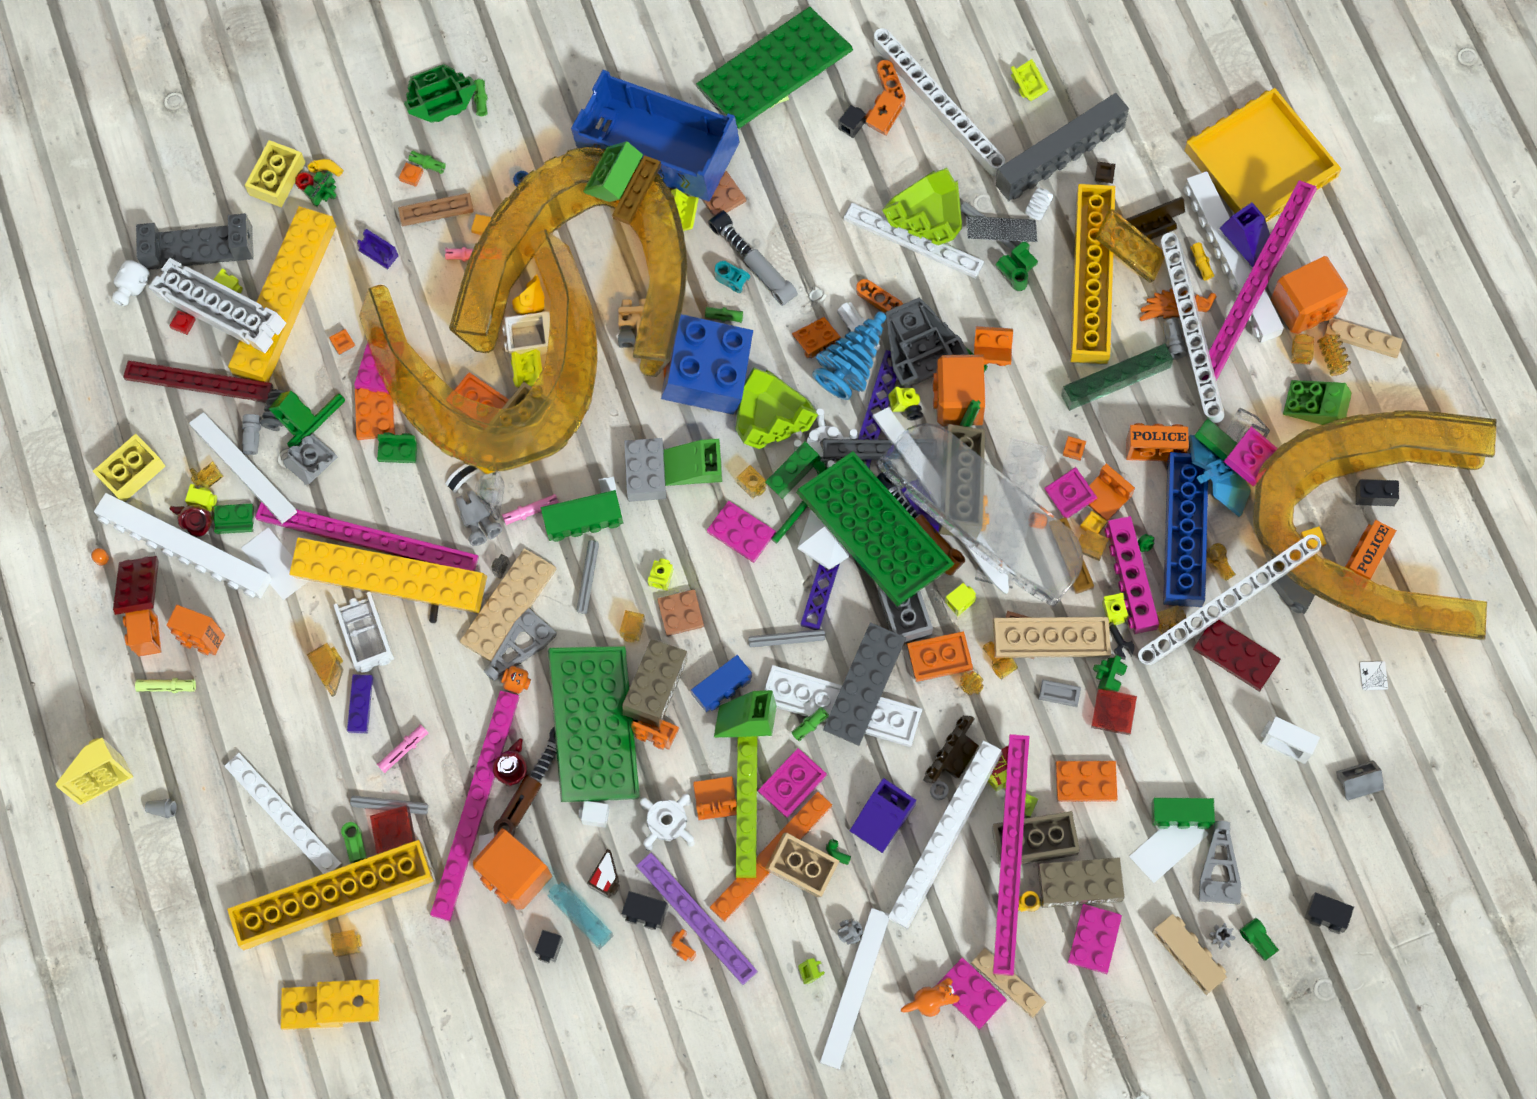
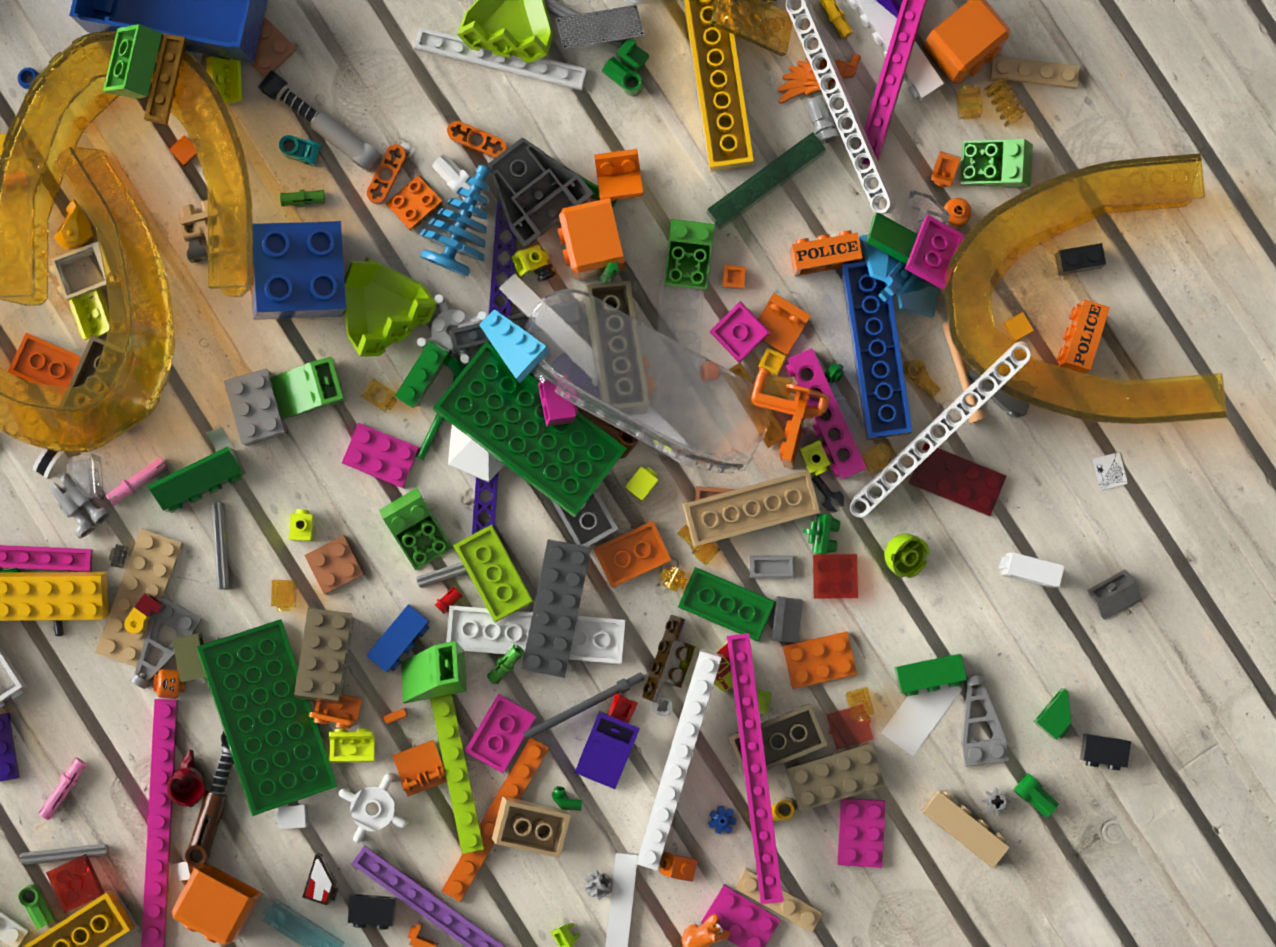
camera: 15 degrees left, 15 degrees up
none -> leg [124,593,166,634]
none -> orange tile [169,135,201,166]
none -> olive panel [172,634,206,682]
none -> neon yellow bracket [329,728,375,763]
none -> orange beam [367,144,406,204]
none -> bright green slope [379,488,453,571]
none -> orange tile [383,708,408,724]
none -> red pin [435,586,463,614]
none -> lime tile [453,524,534,623]
none -> medium azure wing [479,309,550,383]
none -> dark grey bar [523,672,645,740]
none -> dark pink brick [538,374,578,427]
none -> red plate [607,693,638,723]
none -> orange bracket [660,852,698,882]
none -> bright green slope [664,219,715,290]
none -> green tile [678,567,776,642]
none -> blue plant [708,806,736,834]
none -> orange plate [751,366,830,469]
none -> flat silver panel [772,596,802,643]
none -> clear red piece [826,704,873,750]
none -> clear yellow brick [845,687,875,723]
none -> lime cylinder [884,533,929,578]
none -> orange bracket [931,151,961,187]
none -> orange head [942,198,972,228]
none -> light nougat piece [942,322,986,424]
none -> green slope [1033,688,1071,740]

